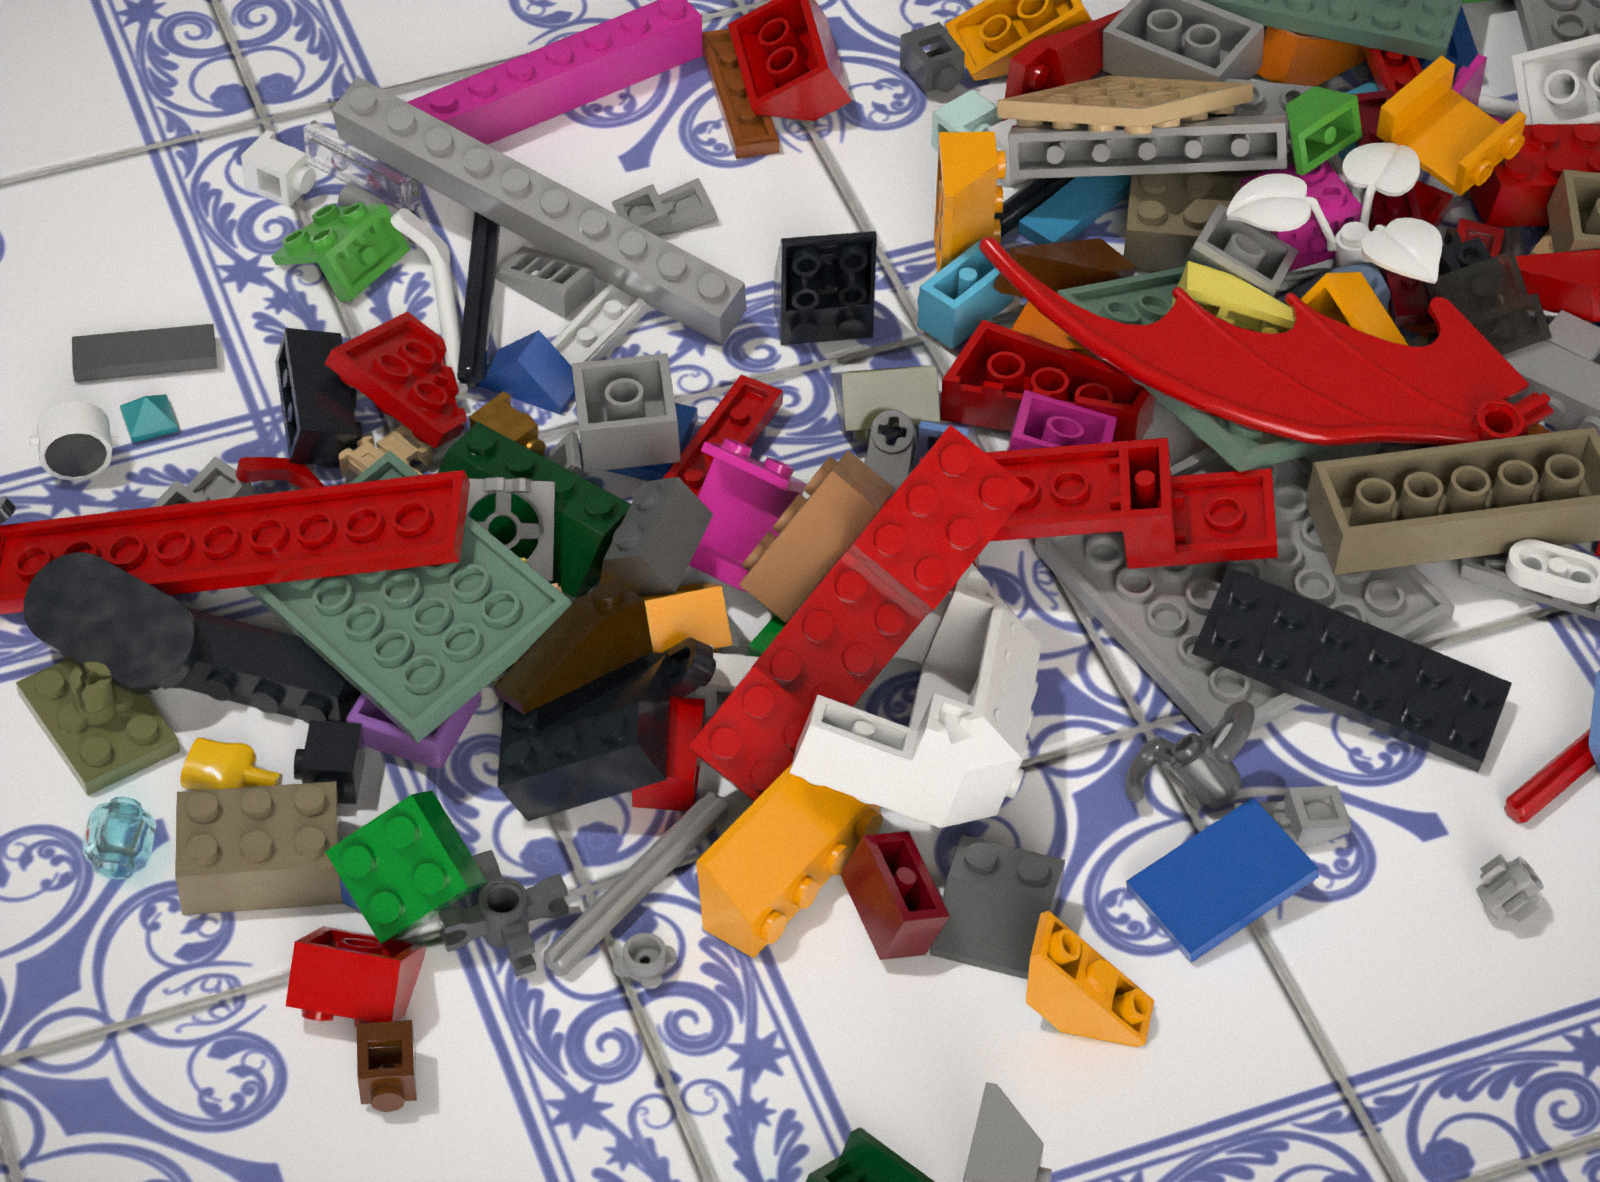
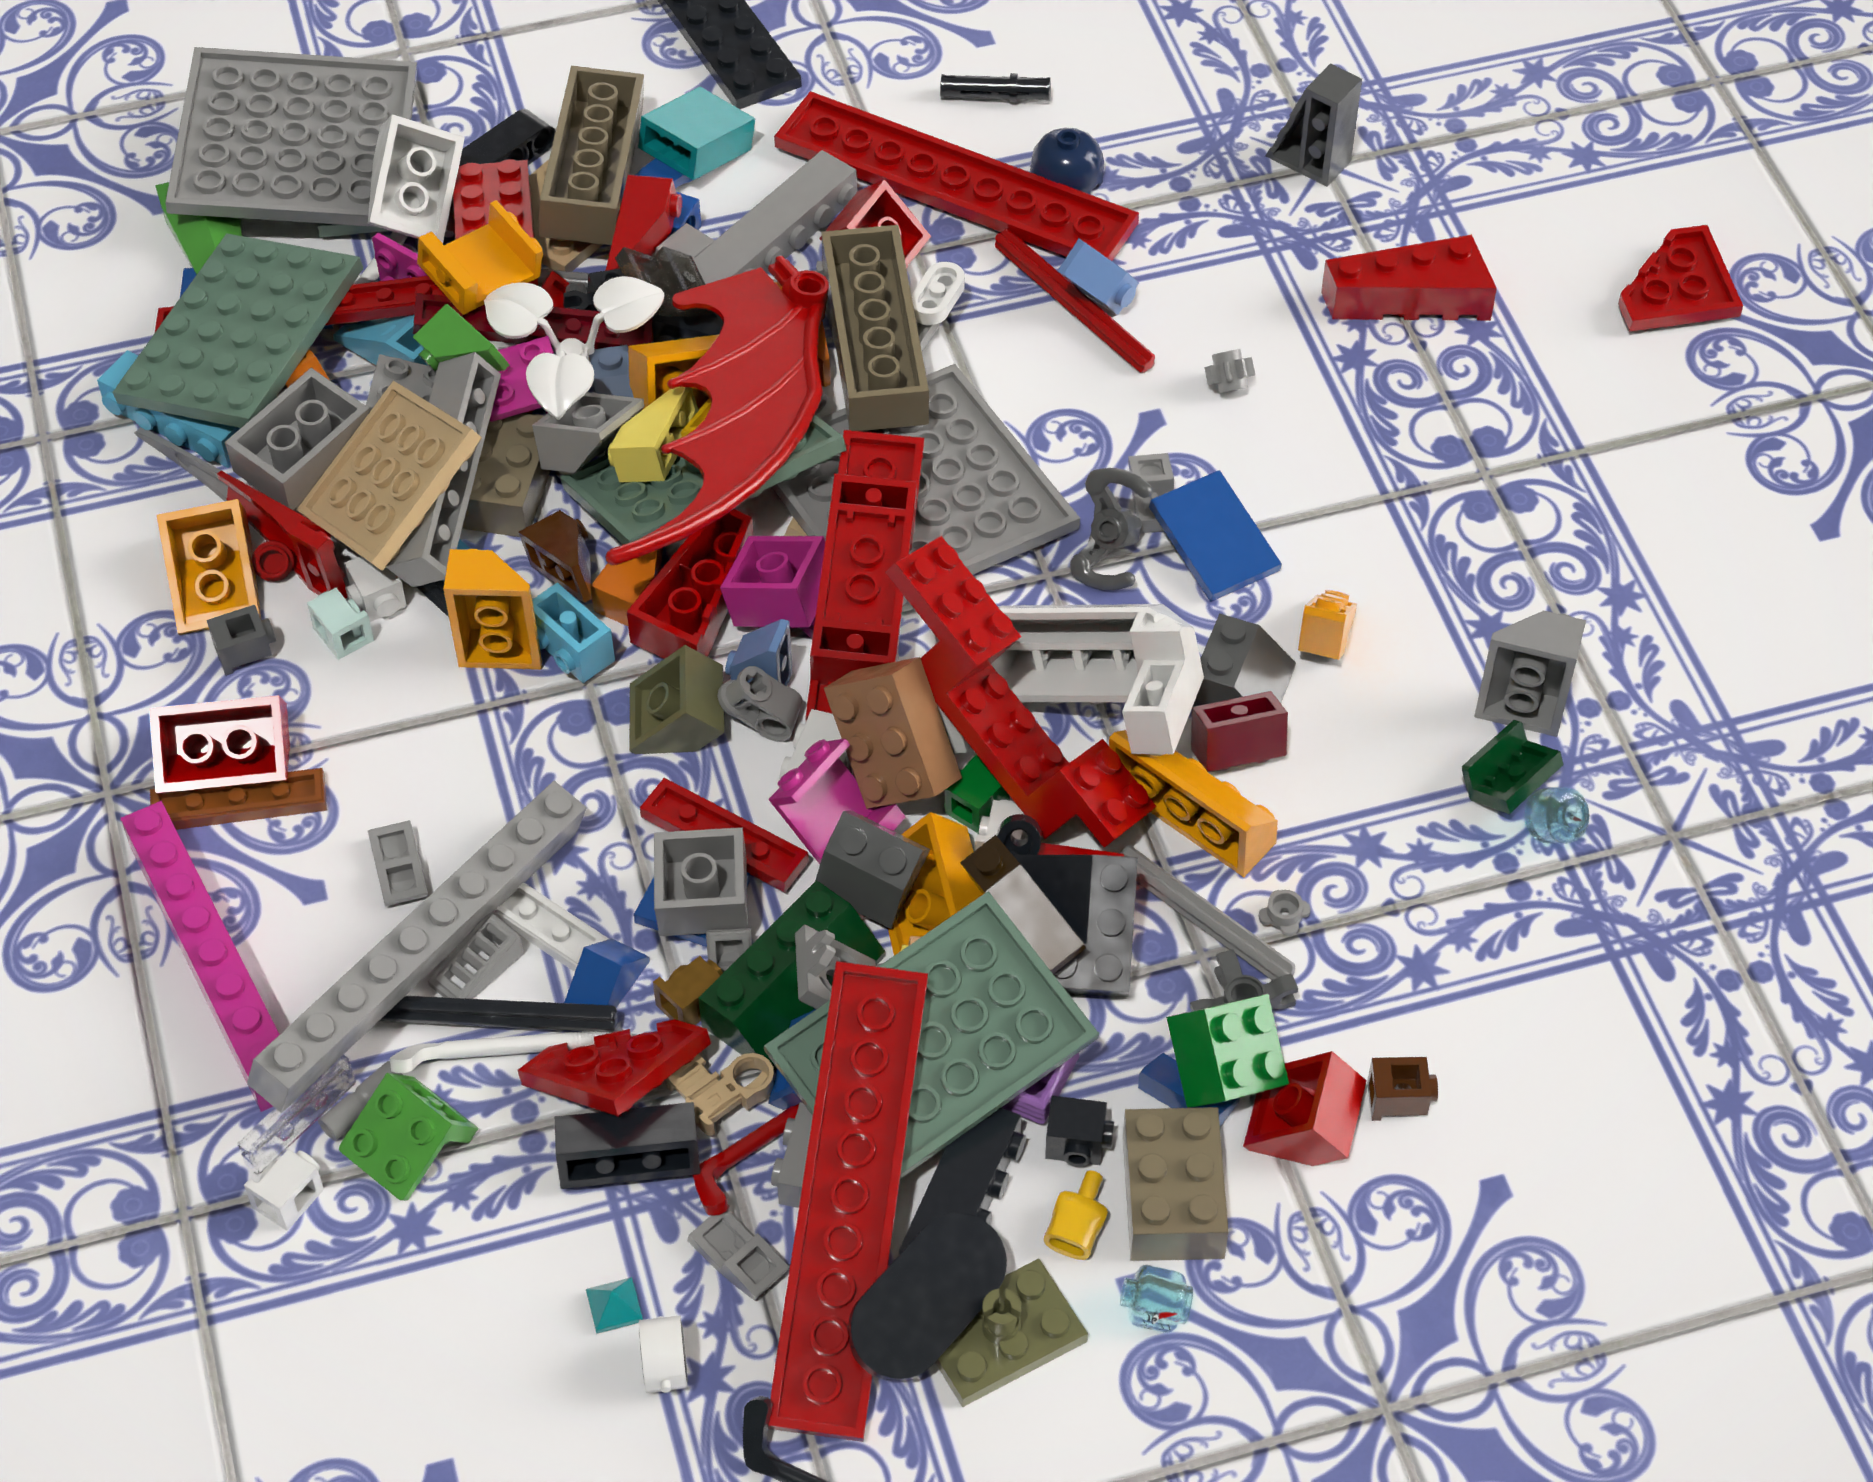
camera: 85 degrees left, 5 degrees up
dark grey tile [72,324,217,382] -> none
black slope [774,231,877,345] -> none
black plate [1191,566,1512,772] -> none

